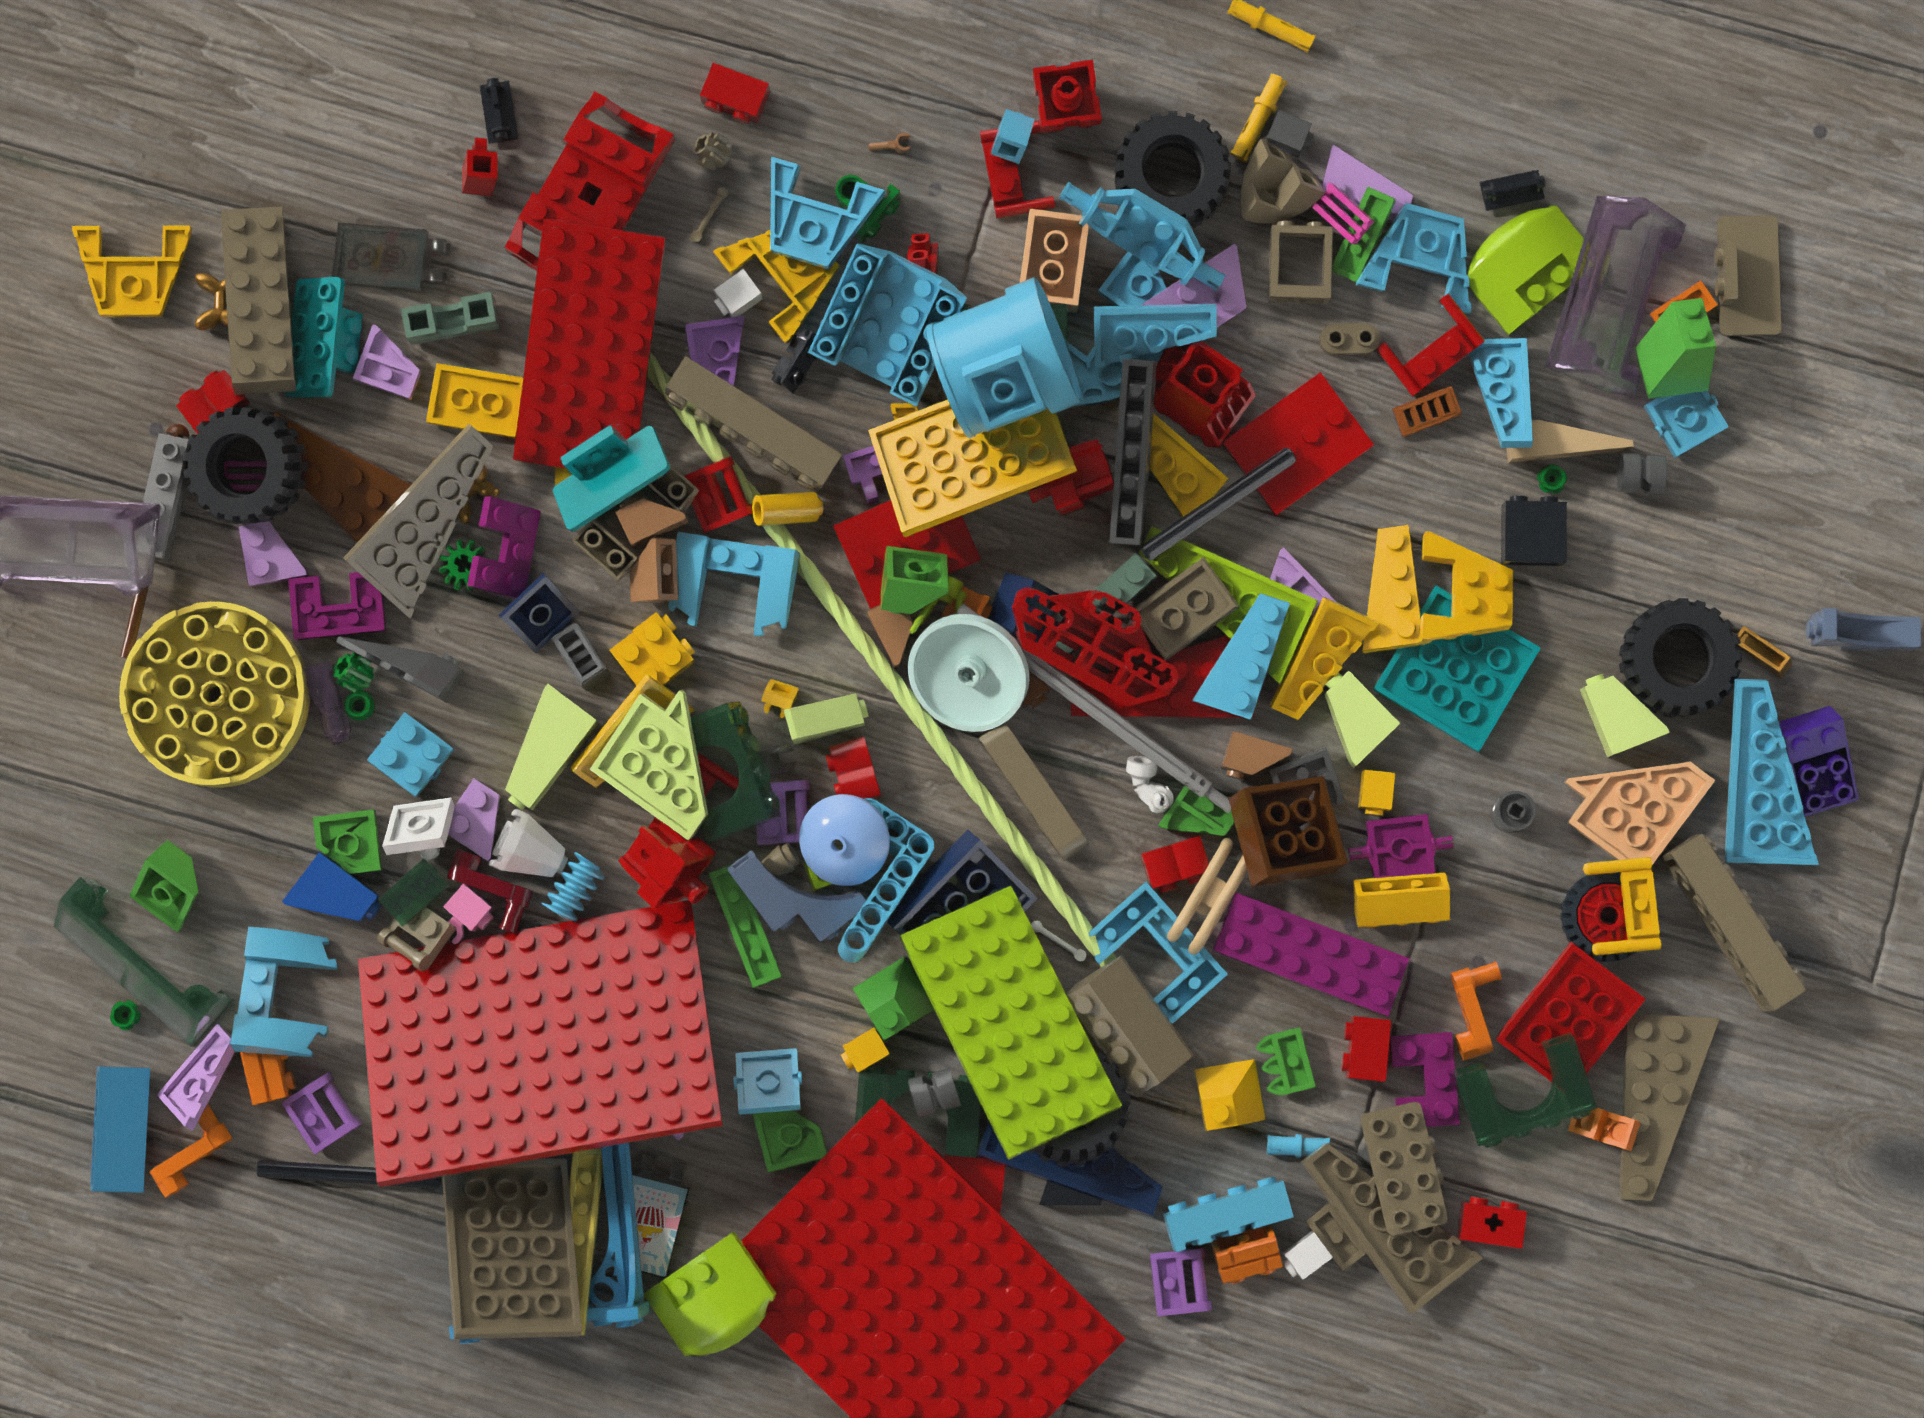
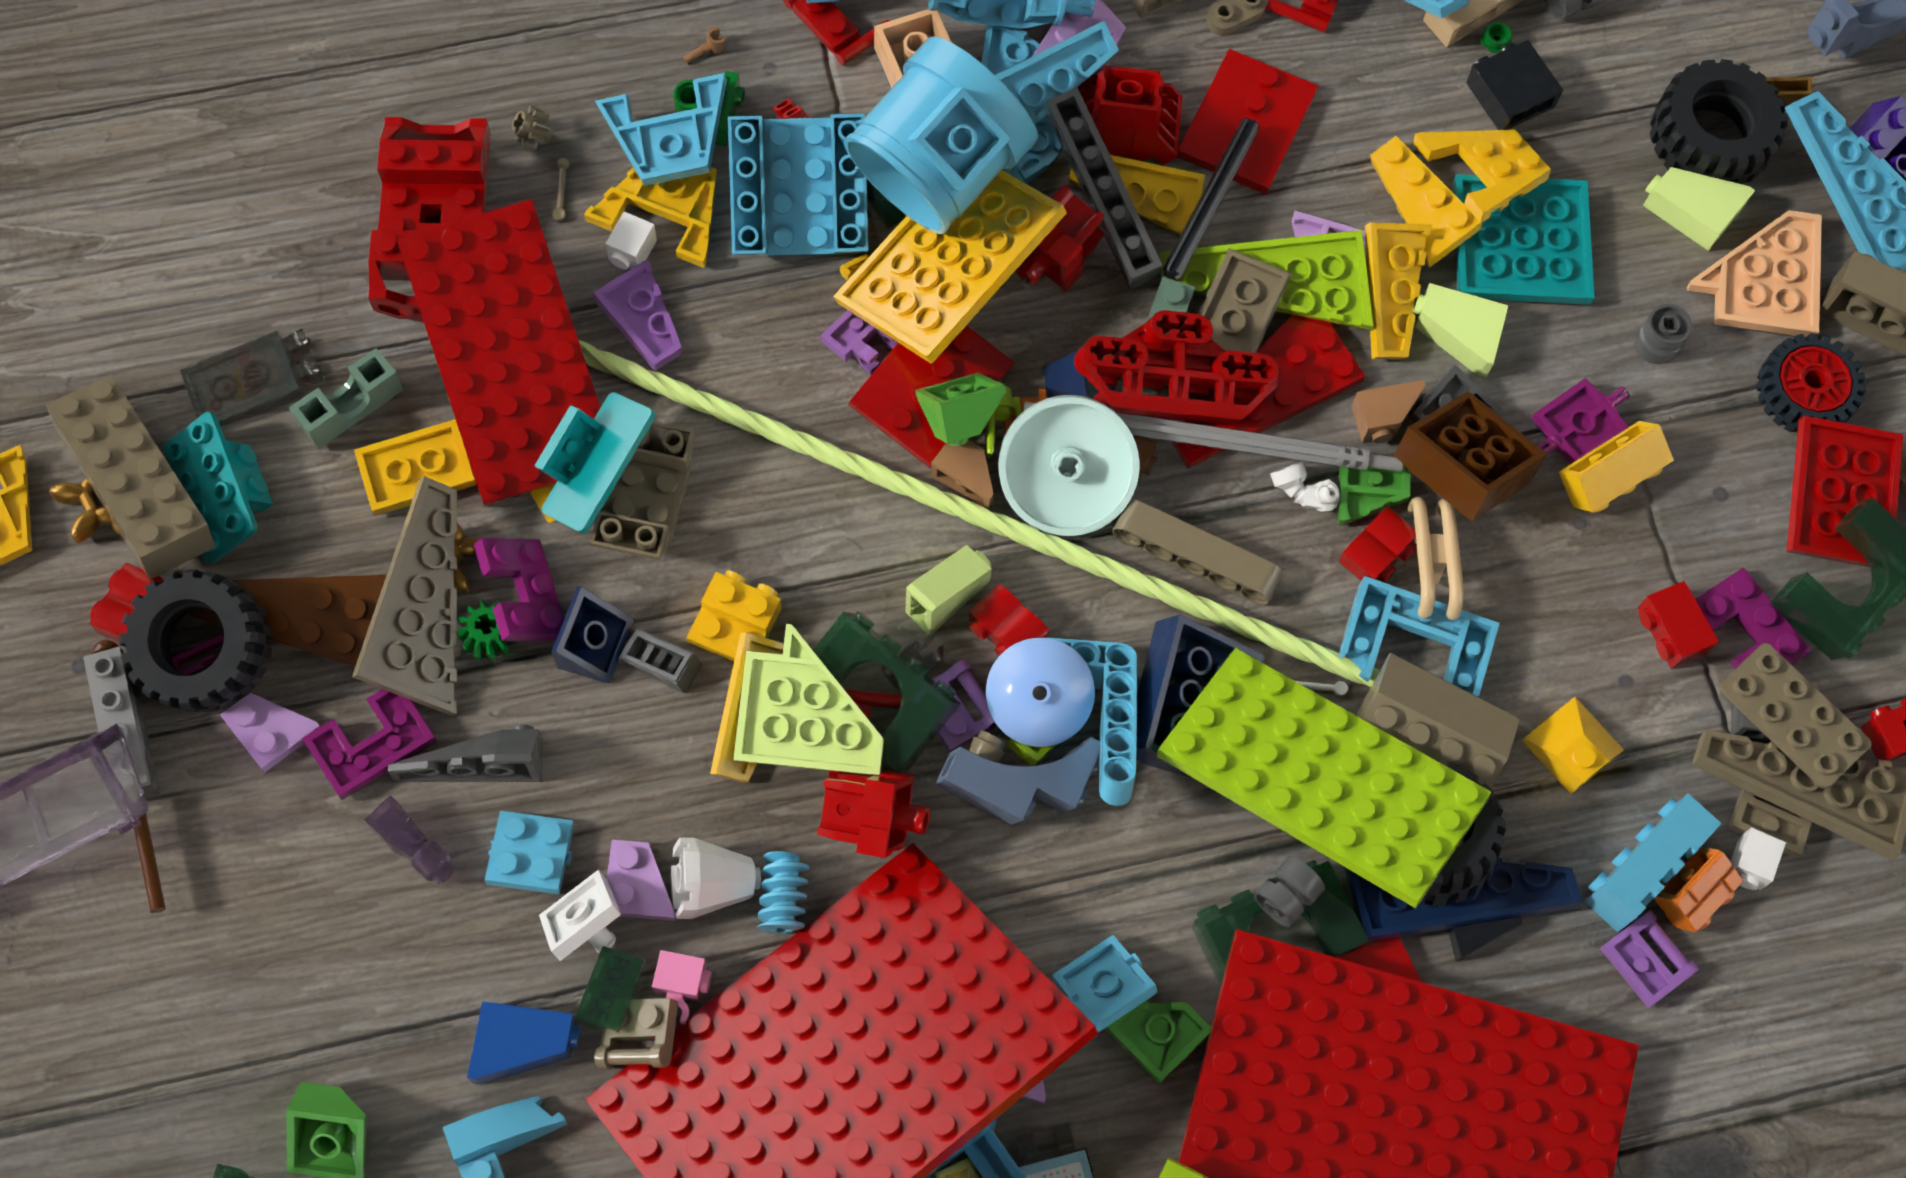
camera: 35 degrees left, 15 degrees down
light yellow brick [119,602,310,788] -> none
bright green plate [313,809,382,875] -> none
green gear [333,652,374,693] -> none
green plate [344,691,375,721] -> none
lavender wing [353,324,422,400] -> none
dark red beam [447,849,534,934] -> none
red brick [462,137,498,196] -> none
black hinge [479,78,518,144] -> none
yellowish green slope [505,684,599,811] -> none
medium nougat slope [615,498,688,549] -> none
medium nougat slope [630,538,678,603] -> none
dark tan brick [665,356,842,492] -> none
medium azure wedge [668,532,800,637] -> none
red plate [684,456,753,533] -> none
red brick [700,63,770,124] -> none
bright green plate [708,864,782,988] -> none
yellow brick [752,492,823,526] -> none
yellow tile [761,678,799,718] -> none
black hinge [771,328,818,394] -> none
yellow brick [841,1027,890,1073] -> none
bright green slope [853,956,934,1041] -> none
medium azure wing [1193,593,1290,720] -> none
magenta brick [1212,893,1410,1017] -> none
bright green plate [1256,1027,1316,1095] -> none
medium azure pin [1267,1134,1330,1159] -> none
yellow brick [1358,770,1395,816] -> none
dark orange slope [1392,386,1462,438] -> none
orange beam [1450,961,1502,1061] -> none
yellow plate [1583,857,1661,955] -> none

